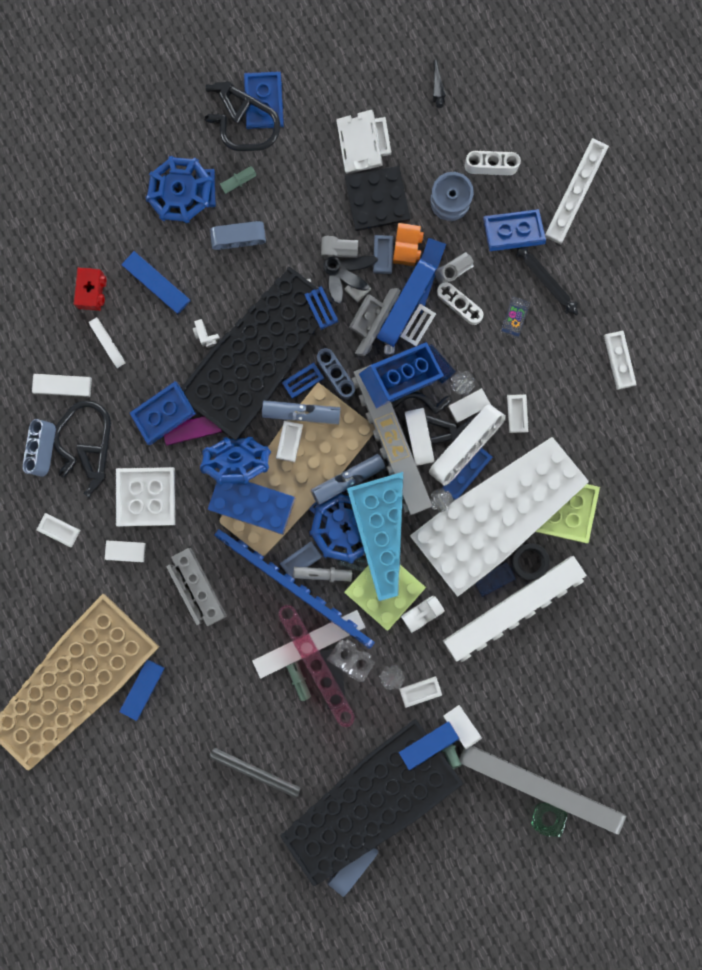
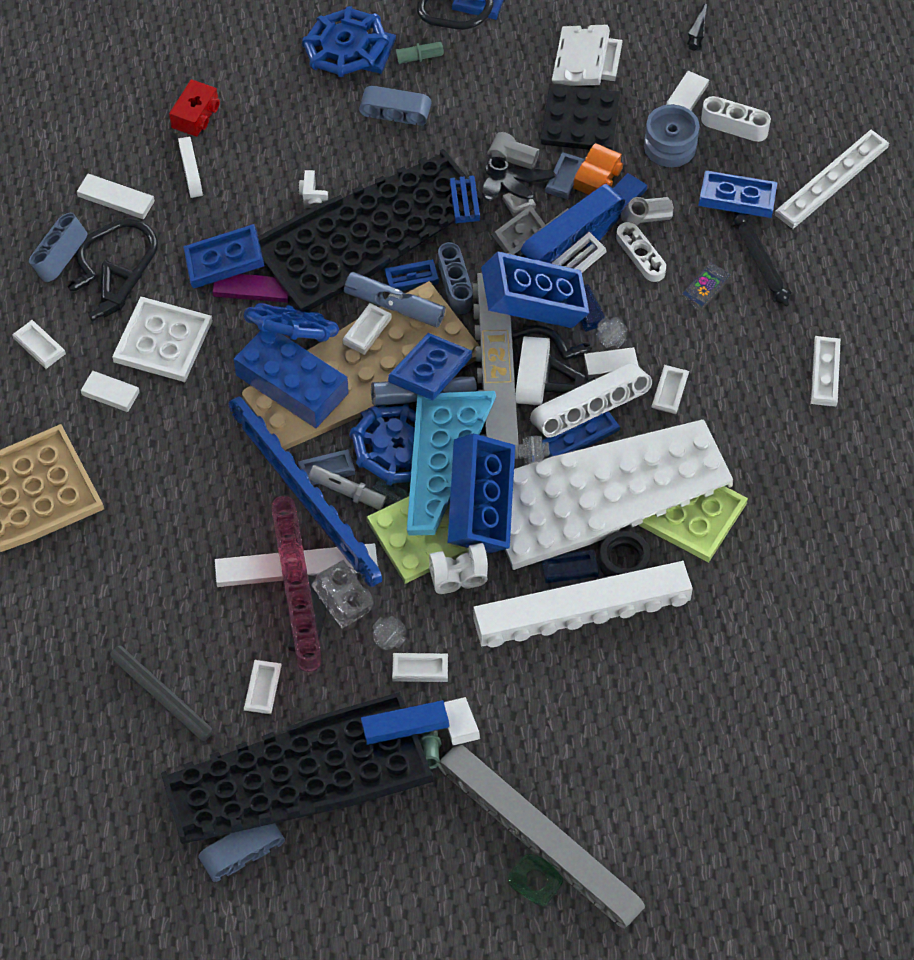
camera: 20 degrees right, 25 degrees down
blue tile [119,659,165,721] -> none
blue tile [121,251,190,314] -> none
light grey brick [166,548,227,626] -> none
sand green axle [286,661,311,701] -> none
none -> white tile [244,660,282,714]
none -> blue tile [388,333,472,400]
none -> blue brick [447,433,515,553]
none -> white tile [666,71,709,111]

